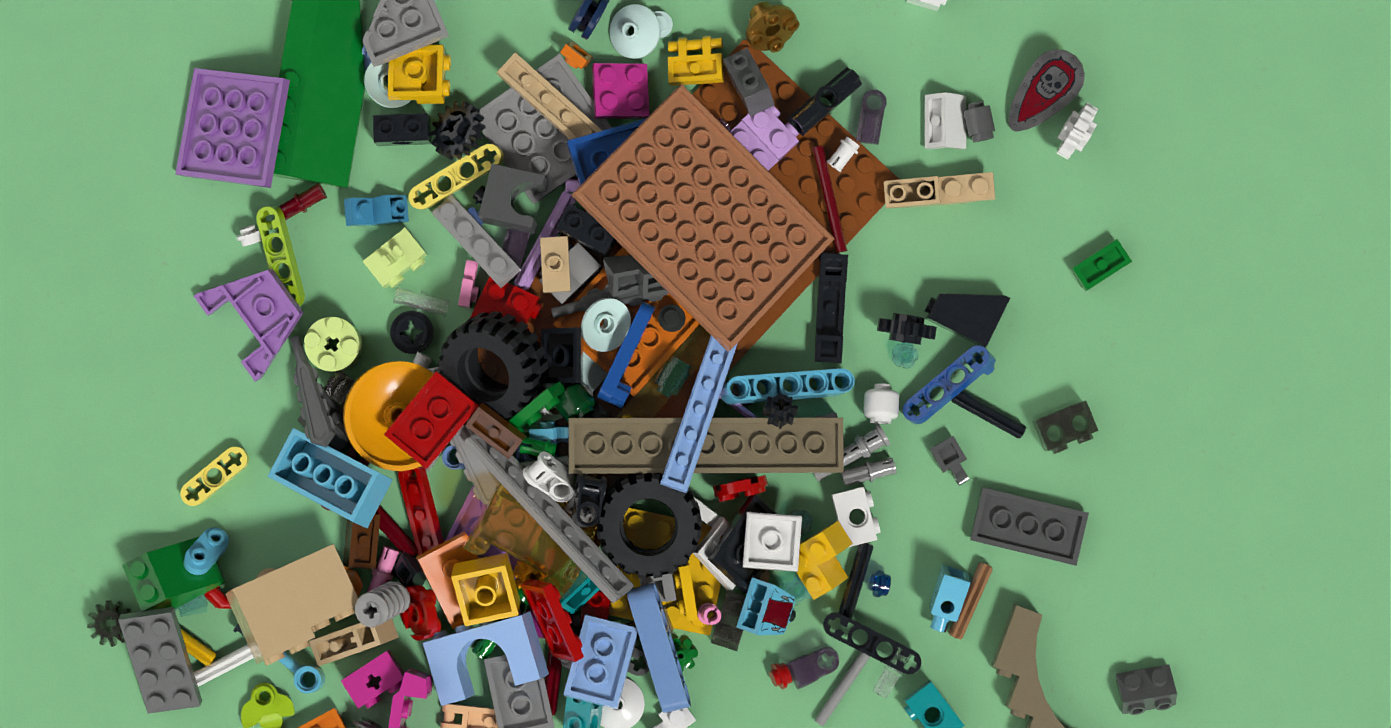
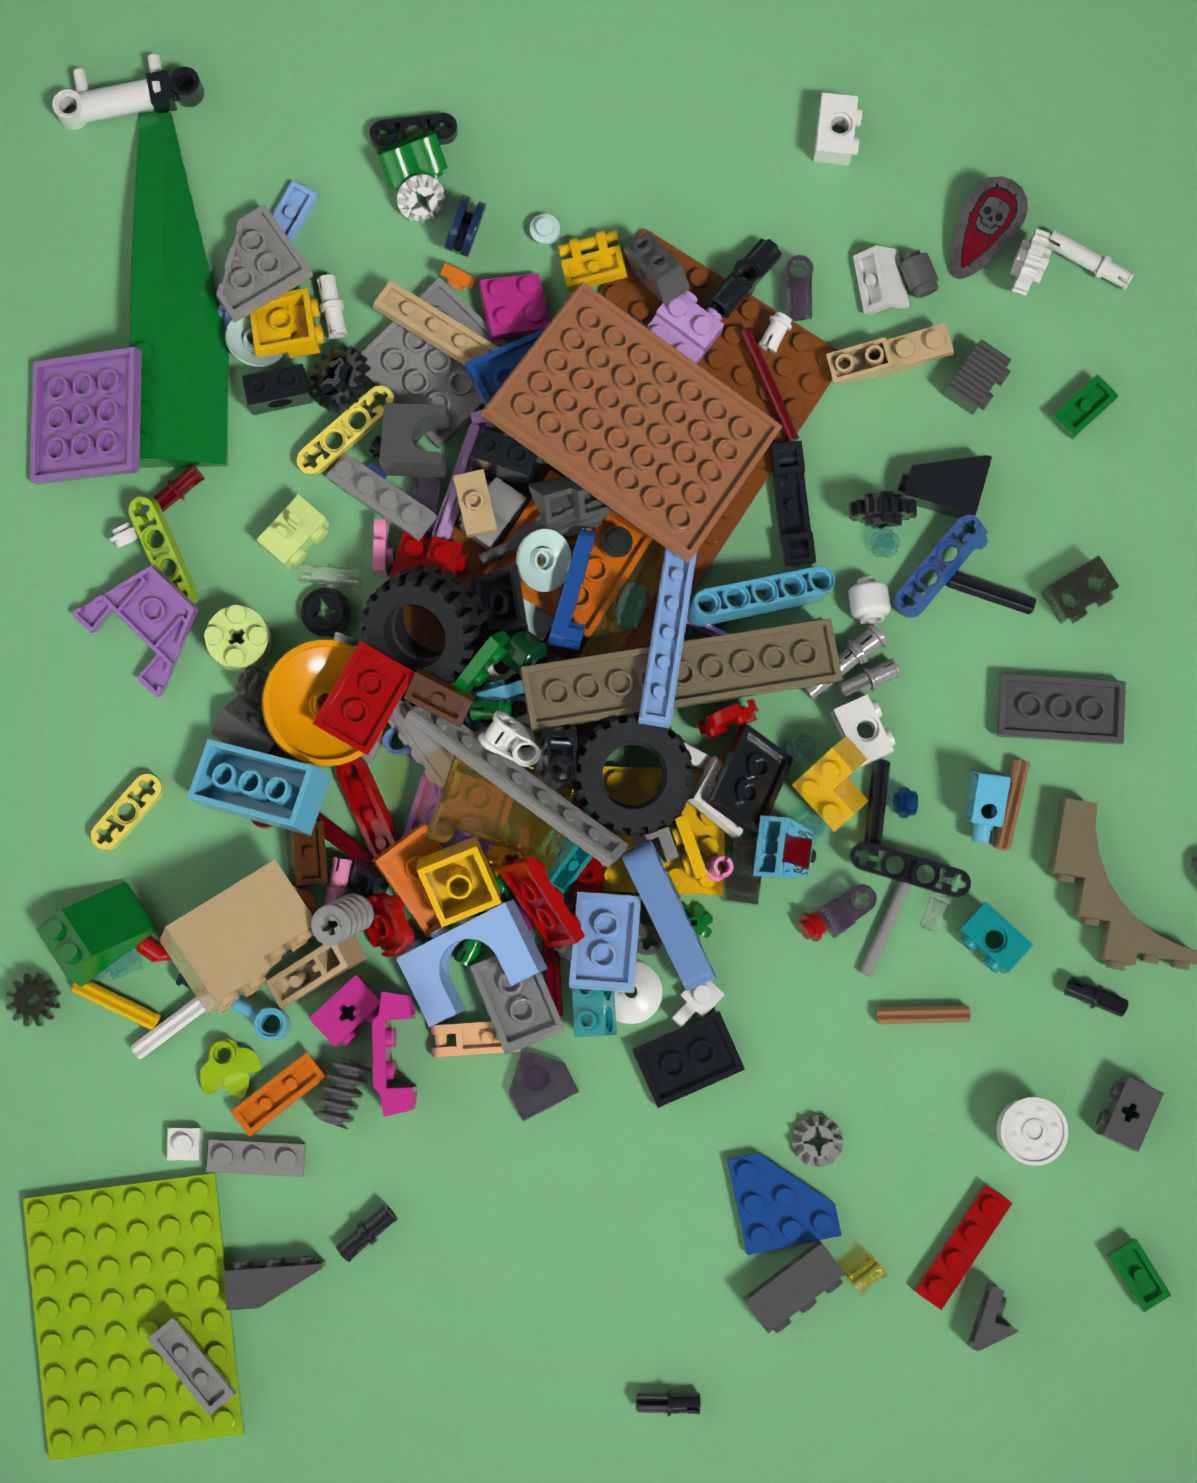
camera: 10 degrees left, 5 degrees down
dark grey plate [118,607,202,714] -> none
medium azure plate [183,527,229,575] -> none
dark grey sword [290,336,336,448] -> none
dark azure slope [344,195,409,226] -> none
light aqua dish [610,4,661,59] -> none
white plate [743,512,802,572] -> none
pearl gold plate [746,2,800,53] -> none
black gear [762,393,798,429] -> none
dark grey plate [929,436,969,486] -> none
none -> white pin [316,274,348,339]
none -> dark grey brick [943,339,1012,415]
none -> white pin [1046,230,1135,290]

